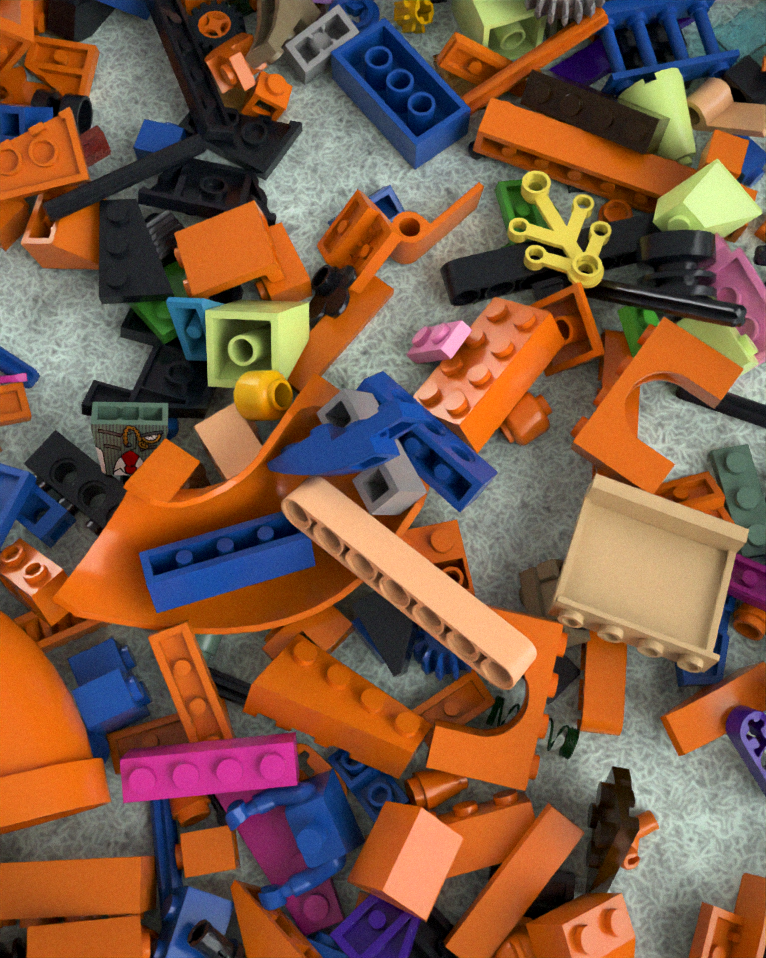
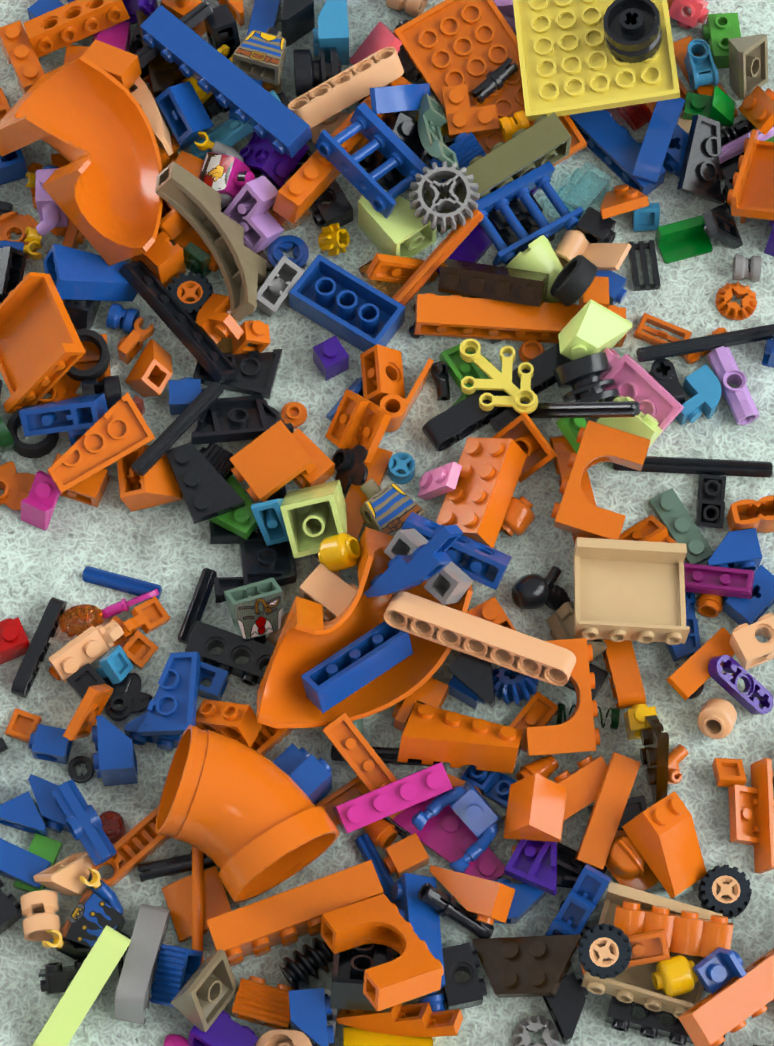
camera: 20 degrees left, 5 degrees down
none -> black tyre [66,329,110,382]
none -> blue wheel [106,303,140,334]
none -> orange plate [117,317,155,365]
none -> orange slope [125,339,173,397]
none -> black axle [178,568,217,645]
none -> orange plate [281,402,307,429]
none -> dark purple brick [313,336,349,381]
none -> orange brick [360,344,405,406]
none -> torso [360,478,425,536]
none -> dark azure wheel [388,452,415,484]
none -> black arm [430,361,450,401]
none -> black piece [511,566,570,611]
none -> black tyre [550,255,597,306]
none -> yellow brick [623,704,657,740]
none -> light nougat head [698,698,737,739]
none -> orange plate [712,758,747,787]

